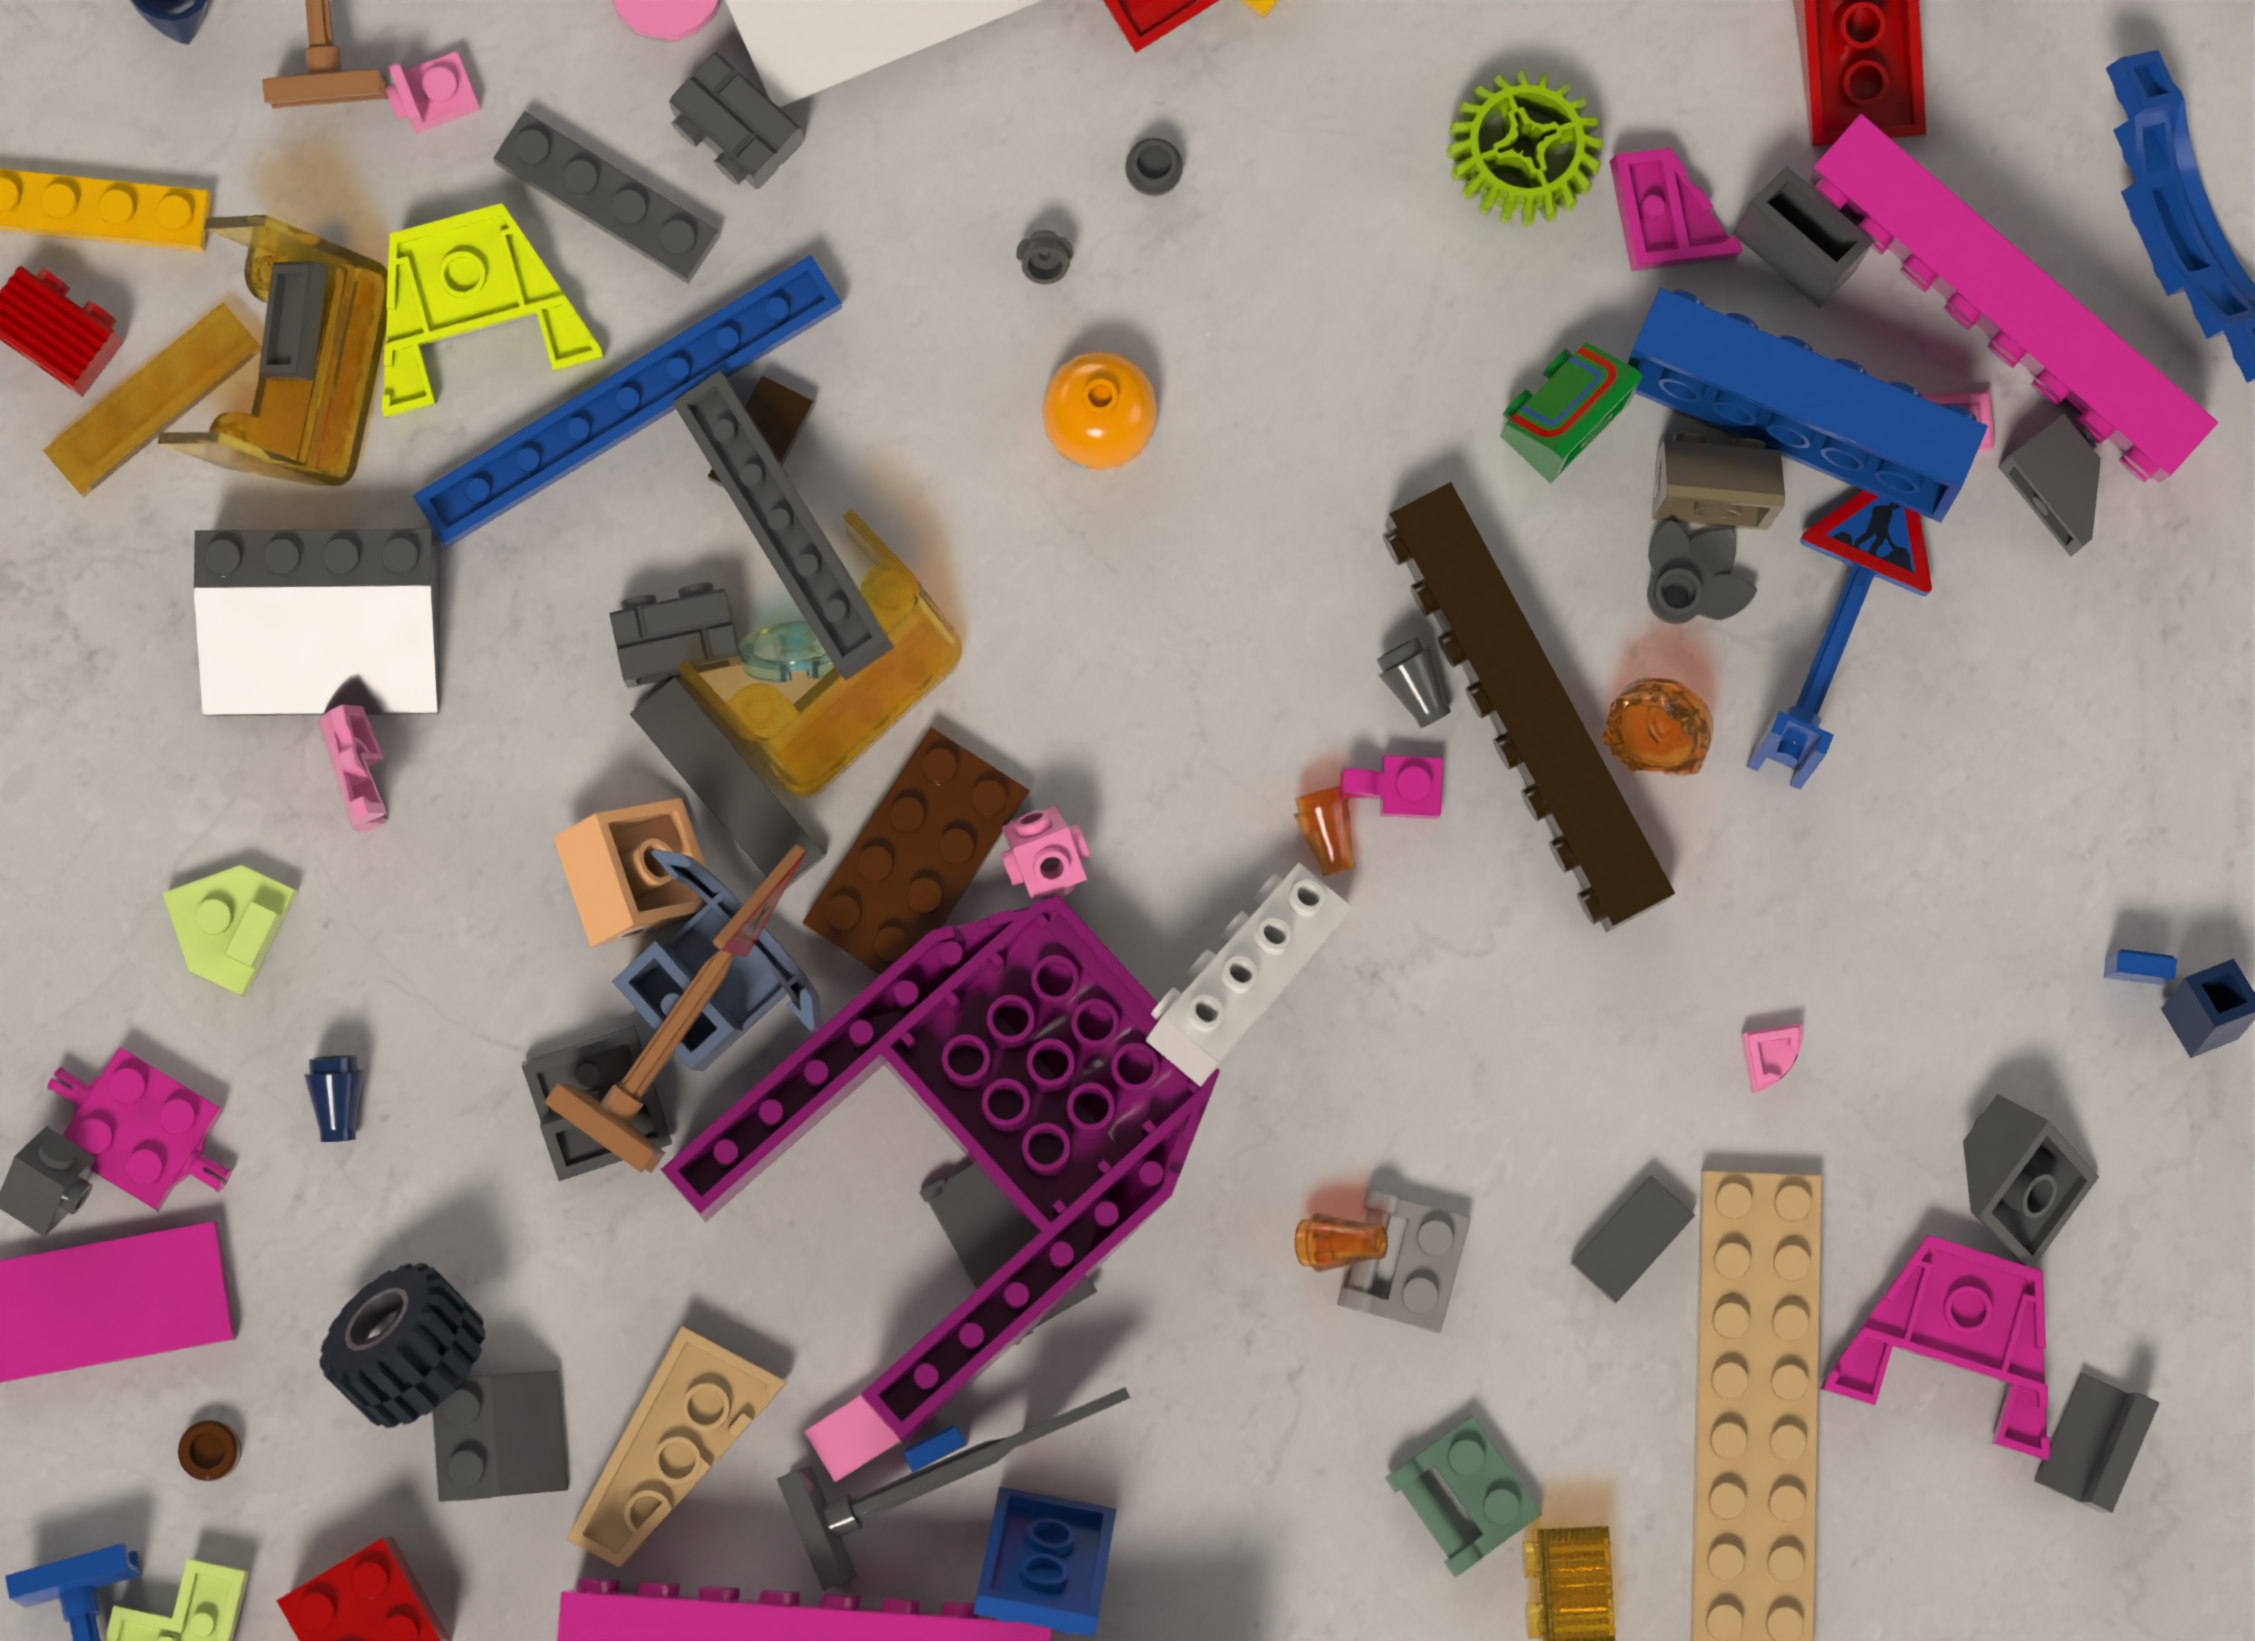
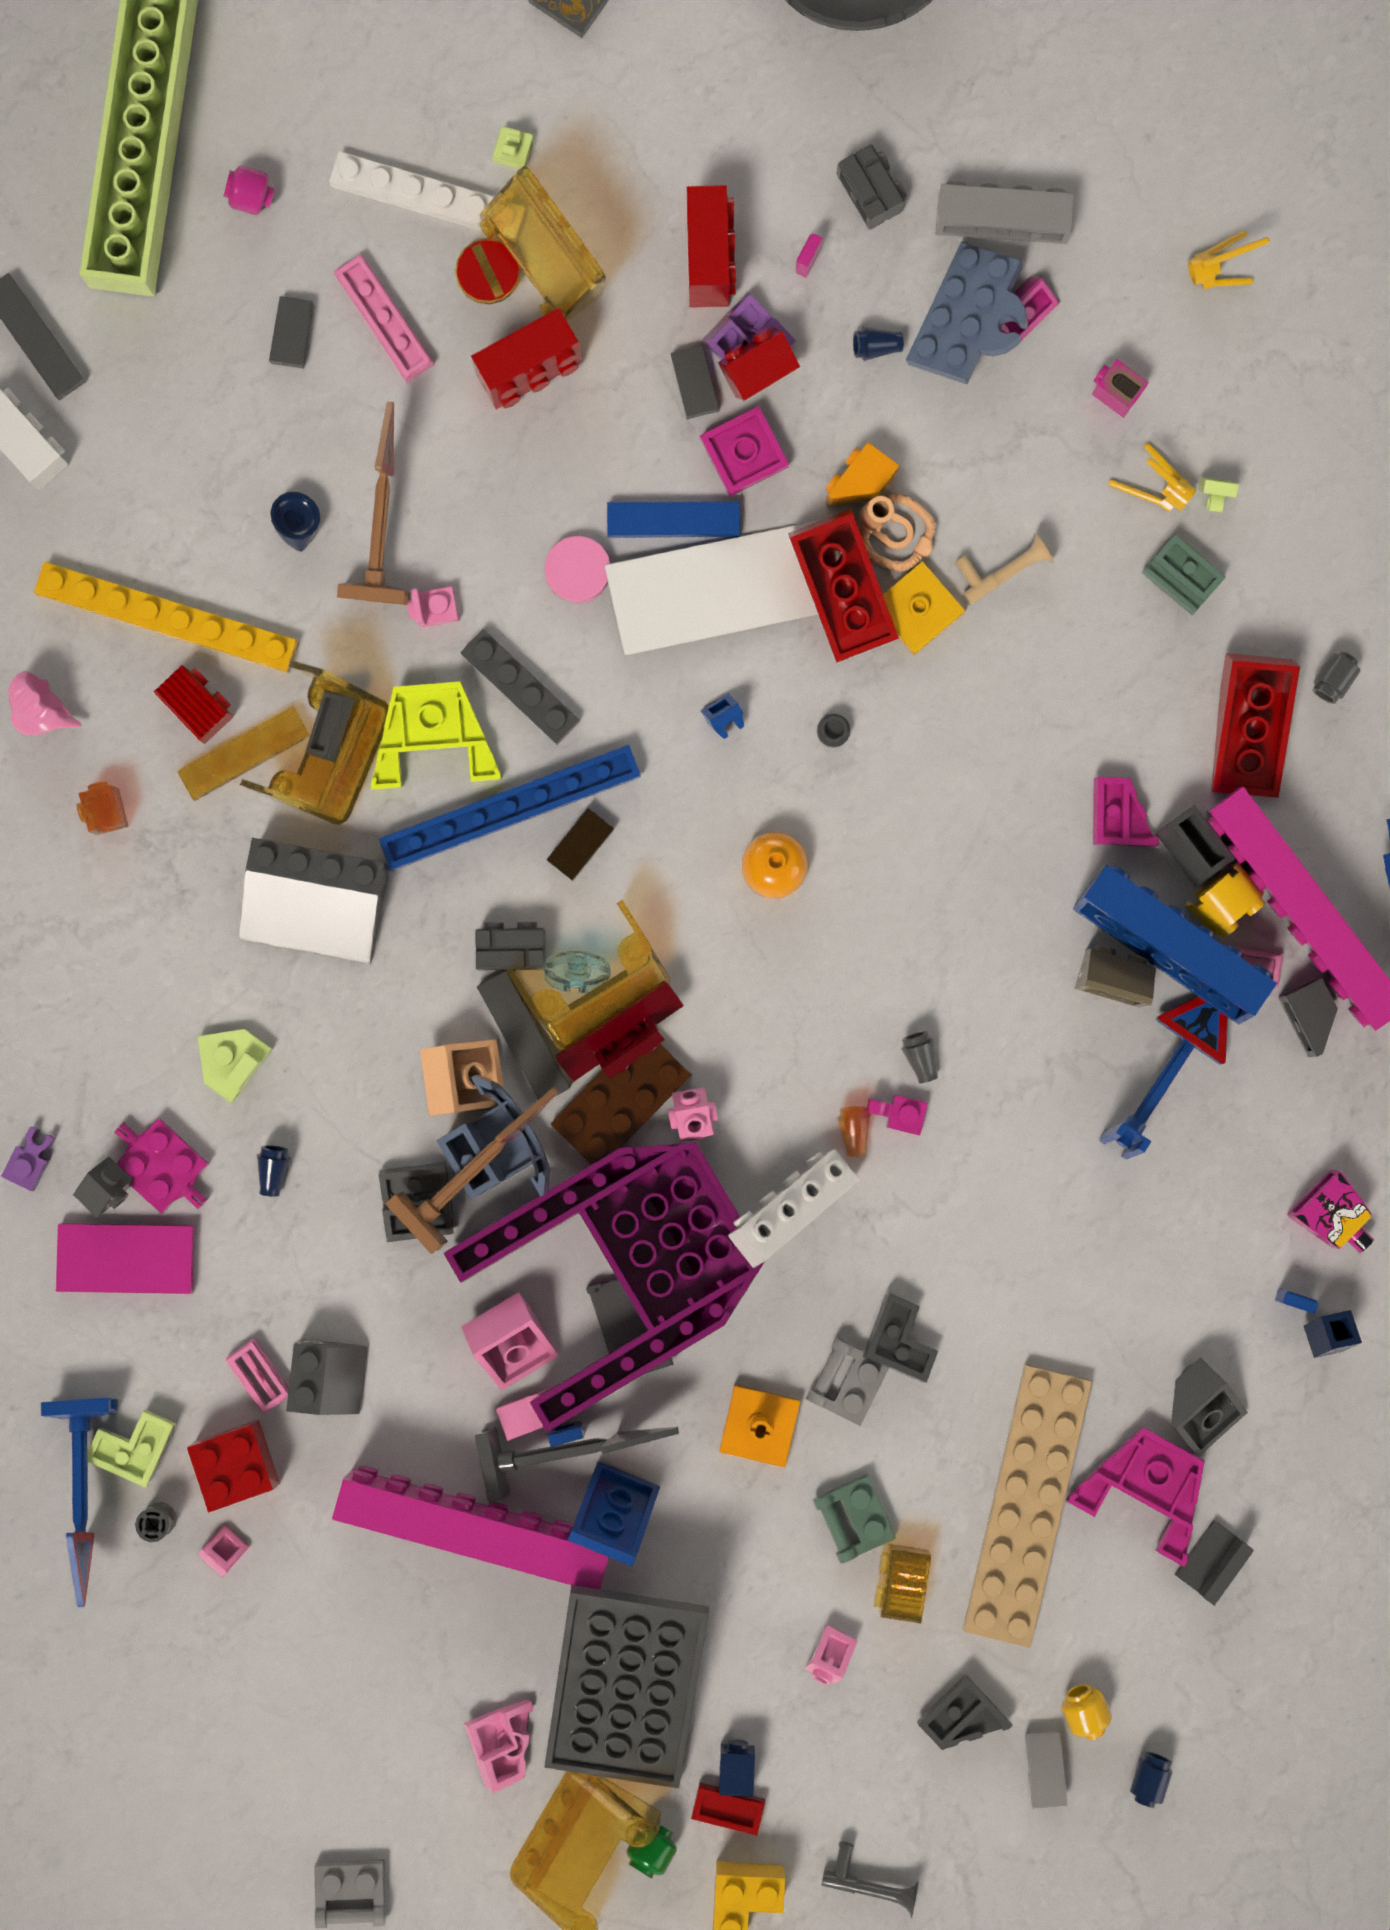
camera: 20 degrees right, 5 degrees up
reddish brown tile [178,1420,242,1481] -> none
bright pink slope [318,704,387,832] -> none
black wheel [319,1263,486,1428] -> none
tan wing [566,1326,788,1568] -> none
dark grey brick [669,52,804,190] -> none
dark grey plate [672,370,895,680] -> none
dark grey plate [1016,230,1073,284] -> none
clear orange cone [1295,1213,1388,1272] -> none
dark brown brick [1382,482,1675,933] -> none
lime gear [1446,69,1603,227] -> none
green slope [1500,342,1644,484] -> none
dark grey tile [1570,1175,1695,1304] -> none
clear orange hair [1602,678,1714,776] -> none
dark grey plate [1647,520,1757,624] -> none
bright pink tile [1741,1024,1803,1093] -> none
none -> bright pink tile [225,1339,289,1415]
none -> bright pink slope [461,1292,559,1390]
none -> dark red bracket [556,981,684,1082]
none -> blue tile [701,693,744,739]
none -> light orange tile [719,1384,800,1468]
none -> dark grey plate [862,1293,938,1383]
none -> yellow brick [1185,862,1265,939]
none -> torso [1287,1170,1374,1253]

